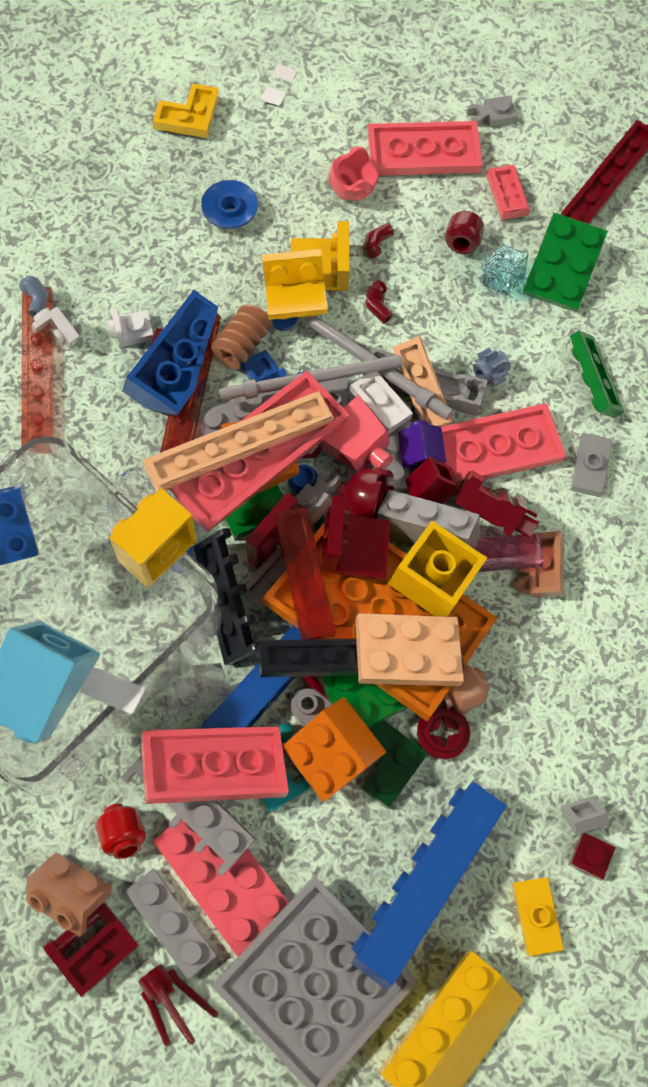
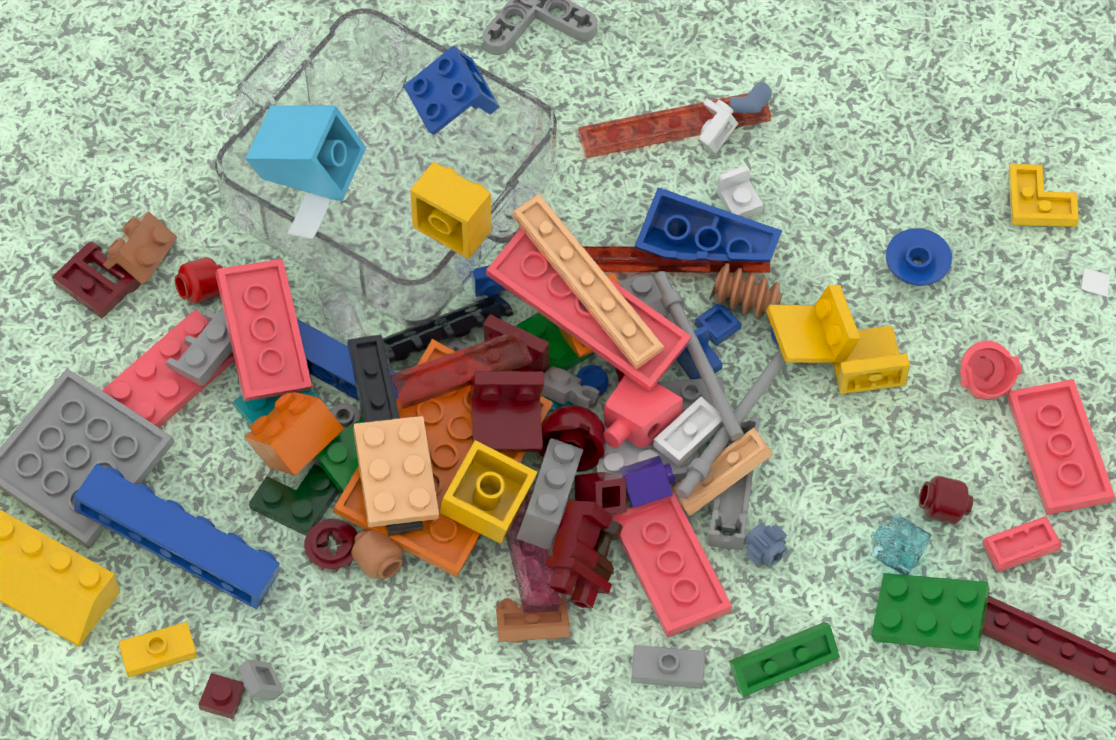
camera: 85 degrees right, 10 degrees down
light grey plate [125,868,217,980] -> none
dark red plant [138,964,218,1046] -> none
dark red arm [362,223,394,259] -> none
dark red arm [365,280,393,324] -> none

